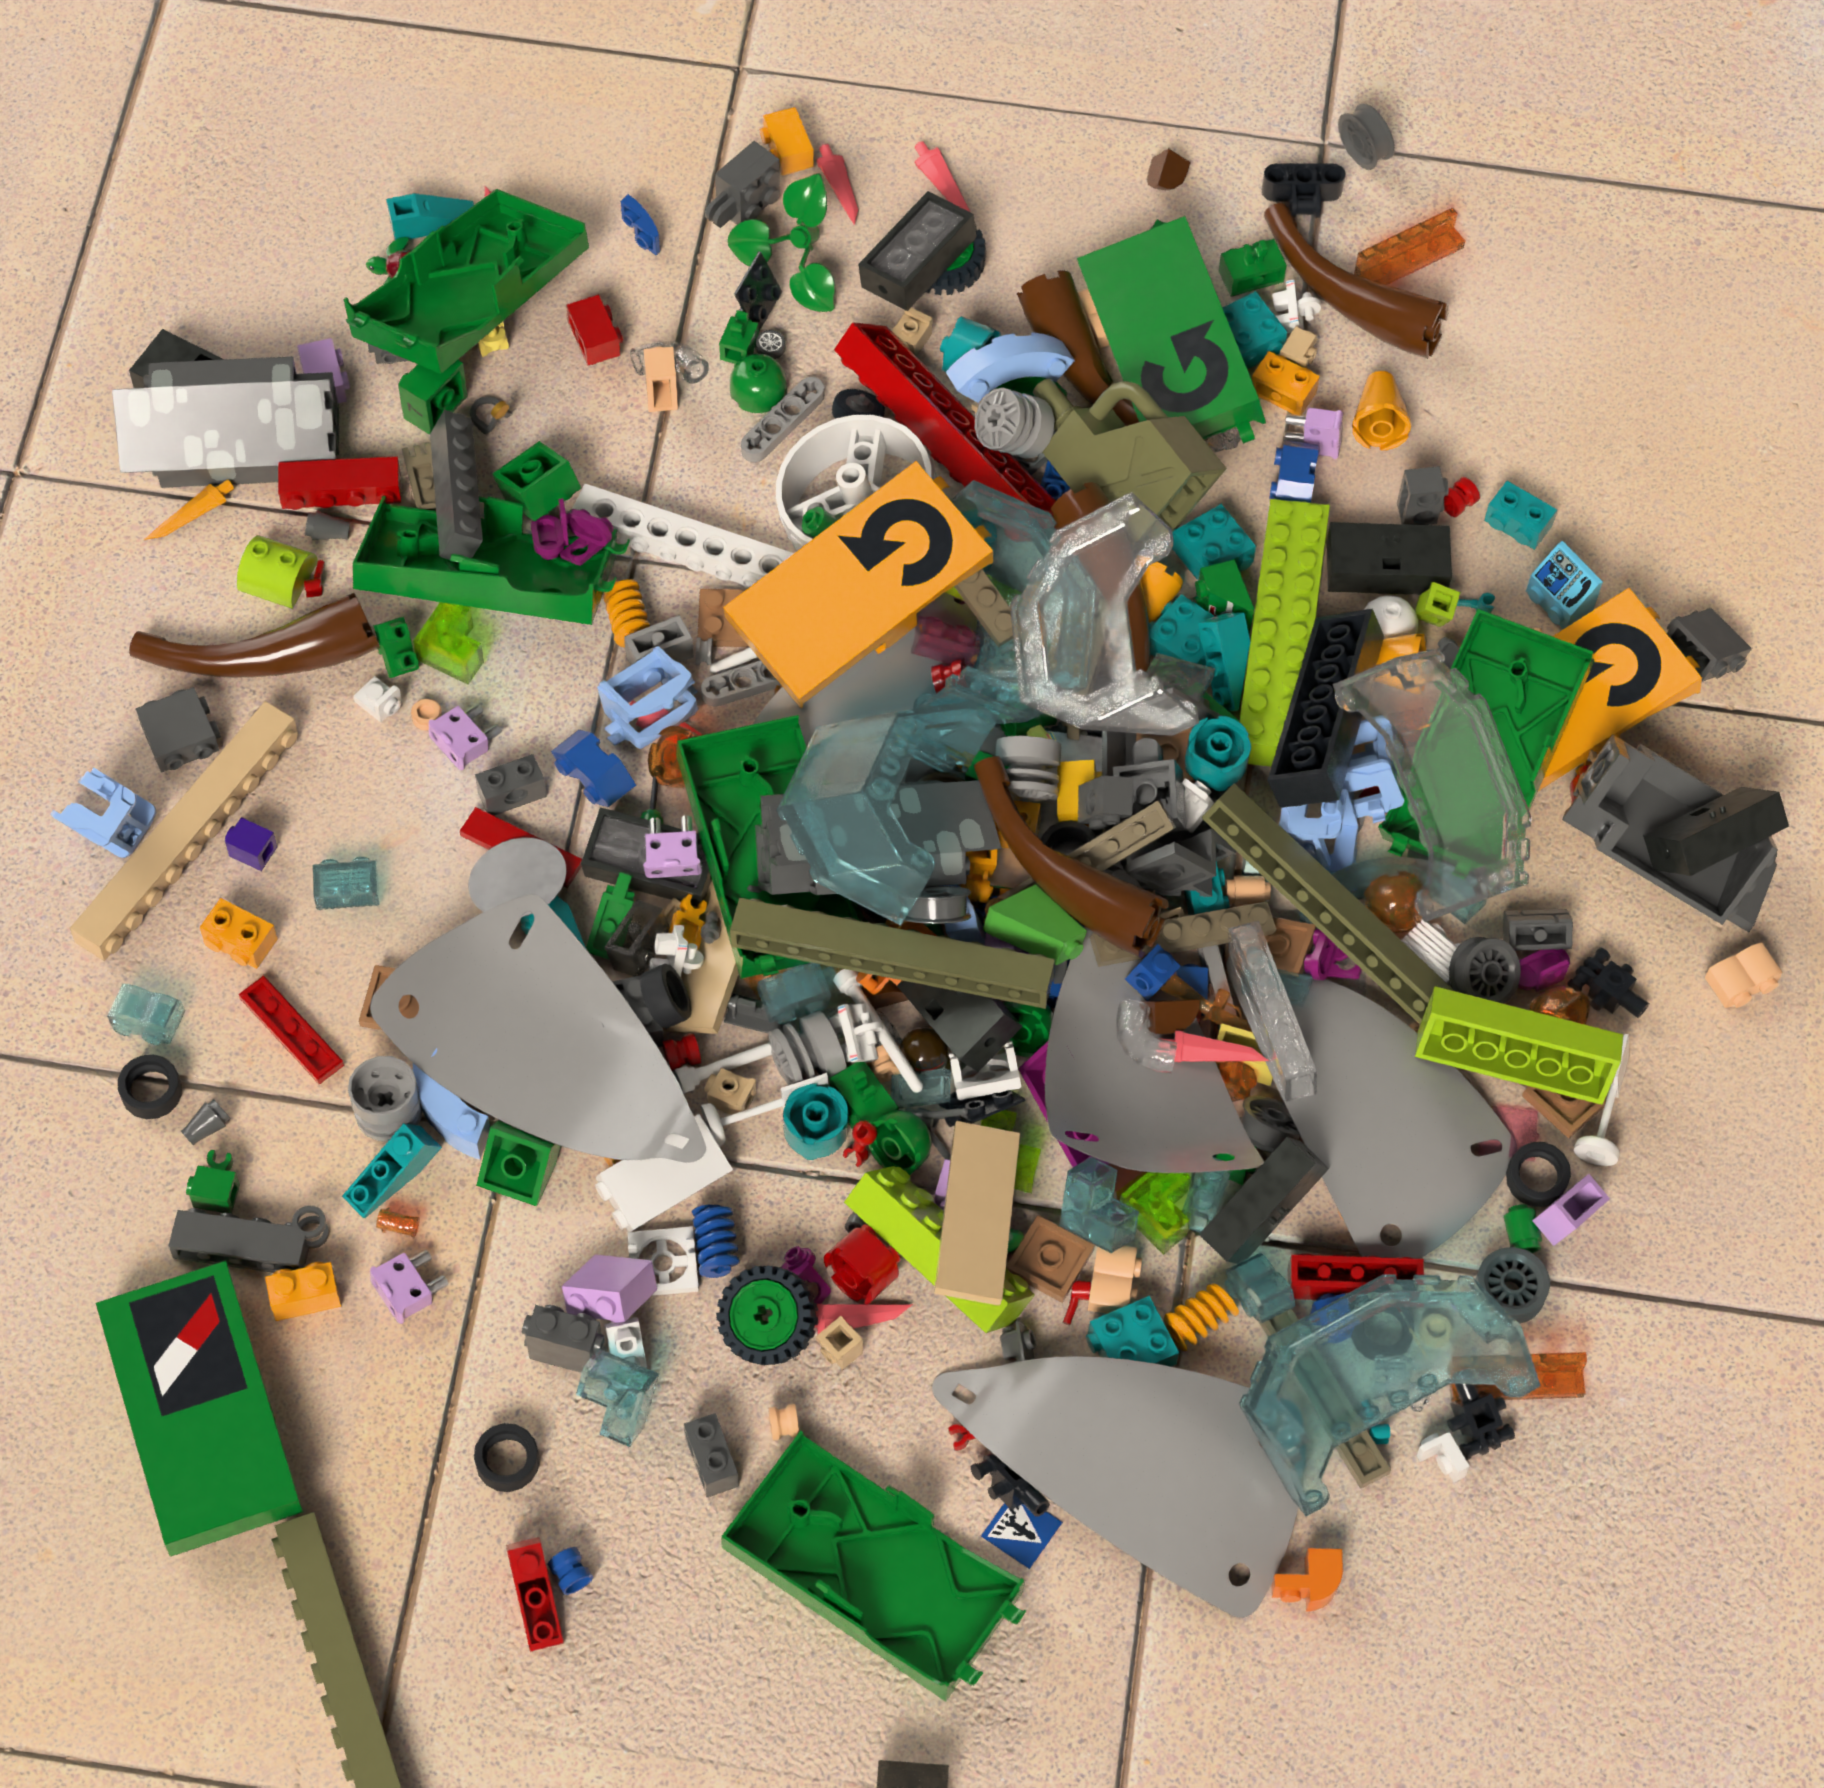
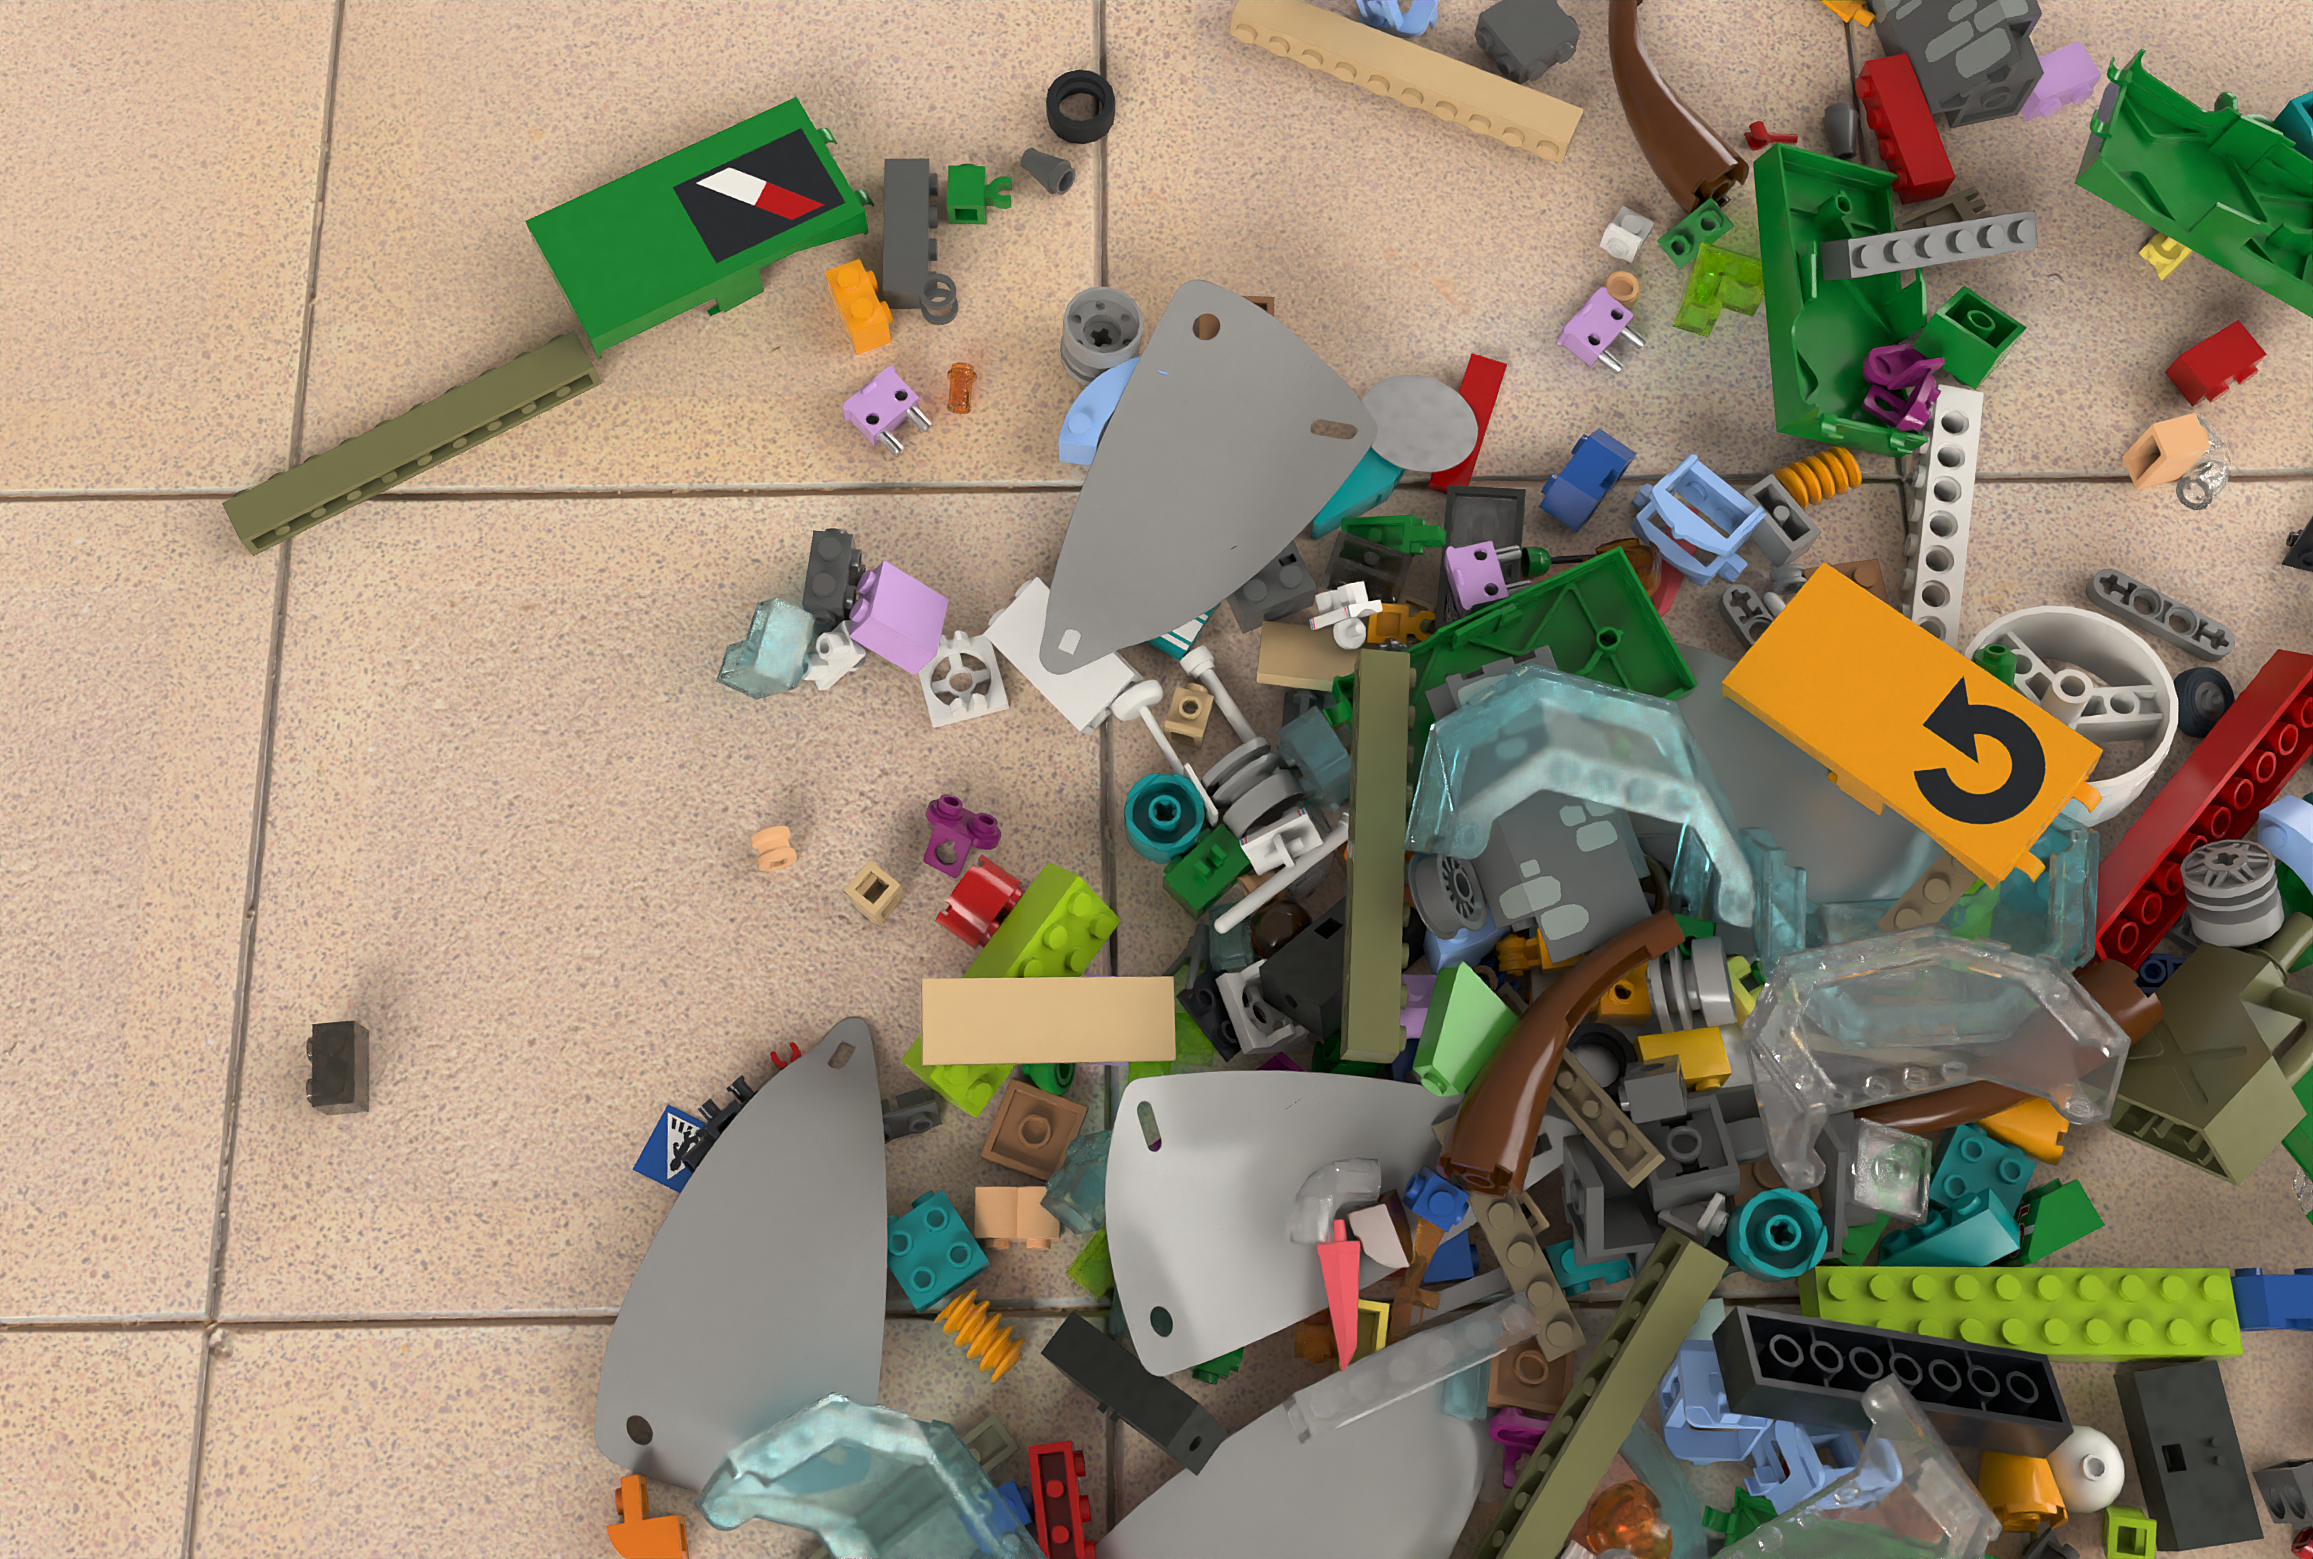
camera: 80 degrees right, 10 degrees up
clear light blue brick [107,984,185,1045] -> none
light orange brick [199,898,278,969] -> none
dark purple brick [225,817,277,872] -> none
lime brick [237,535,318,609] -> none
red tile [239,975,344,1085] -> none
clear light blue brick [312,857,380,910] -> none
teal slope [342,1123,442,1218] -> none
green brick [398,360,468,435] -> none
dark grey piece [470,397,512,434] -> none
black tyre [474,1423,540,1492] -> none
dark grey brick [475,754,547,816] -> none
green slope [476,1119,561,1206] -> none
red slope [506,1537,564,1652] -> none
blue wheel [547,1547,593,1595] -> none
black tyre [640,963,691,1028] -> none
red wheel [662,1033,702,1072] -> none
dark grey brick [684,1413,739,1498] -> none
blue piece [692,1204,740,1278] -> none
wheel [716,1266,818,1365] -> none
green brick [719,310,759,364] -> none
green piece [721,1430,1026,1702] -> none
green cylinder [729,354,787,413] -> none
dark grey tile [756,330,785,359] -> none
coral bar [814,1303,913,1335] -> none
red arm [843,1120,877,1167] -> none
green cylinder [868,1110,932,1175] -> none
clear pink brick [911,615,980,670] -> none
red wheel [931,659,969,696] -> none
red hand [1063,1281,1091,1325] -> none
teal brick [1171,504,1256,580] -> none
light nougat brick [1225,876,1271,907] -> none
clear light blue brick [1225,1253,1296,1323] -> none
dark grey wheel [1239,1096,1301,1153] -> none

